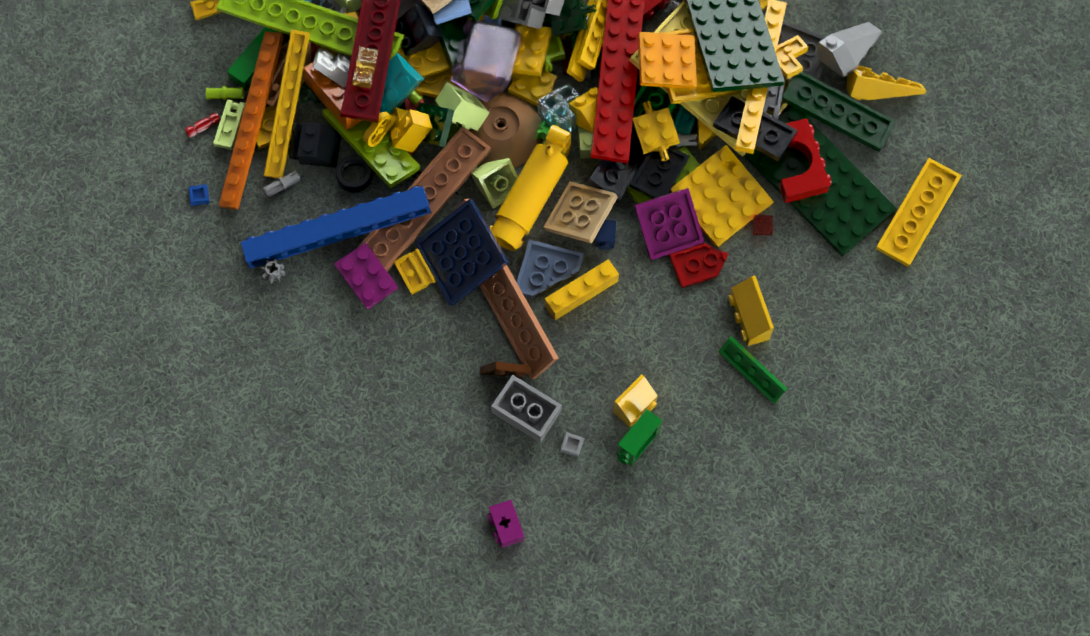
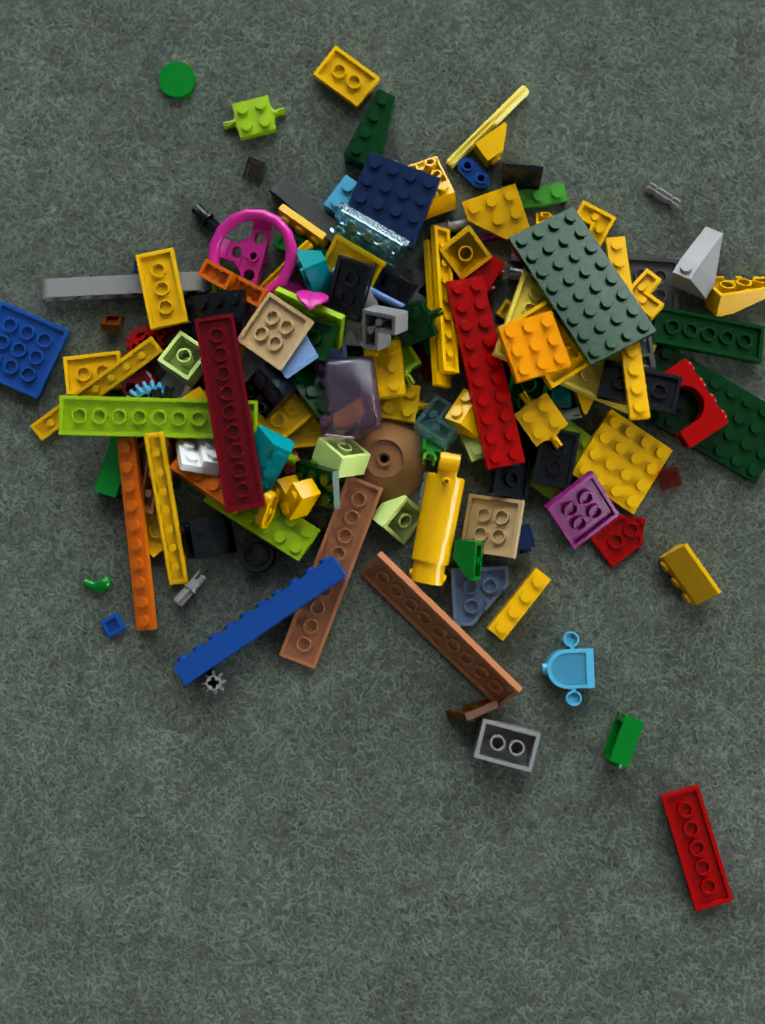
camera: 15 degrees left, 15 degrees up
red axle [185,113,220,138] -> none
lime pin [206,86,245,101] -> none
yellowish green plate [213,99,246,150] -> none
magenta plate [334,242,399,310] -> none
clear yellow slope [352,47,379,88] -> none
yellow plate [394,248,436,295] -> none
dark blue plate [414,199,509,306] -> none
magenta brick [486,500,524,548] -> none
light grey tile [560,432,585,458] -> none
yellow slope [613,374,657,427] -> none
green plate [718,337,788,404] -> none
none -> green arm [82,576,112,593]
none -> green slope [452,538,484,581]
none -> medium azure piece [541,631,595,706]
none -> red plate [660,784,733,911]

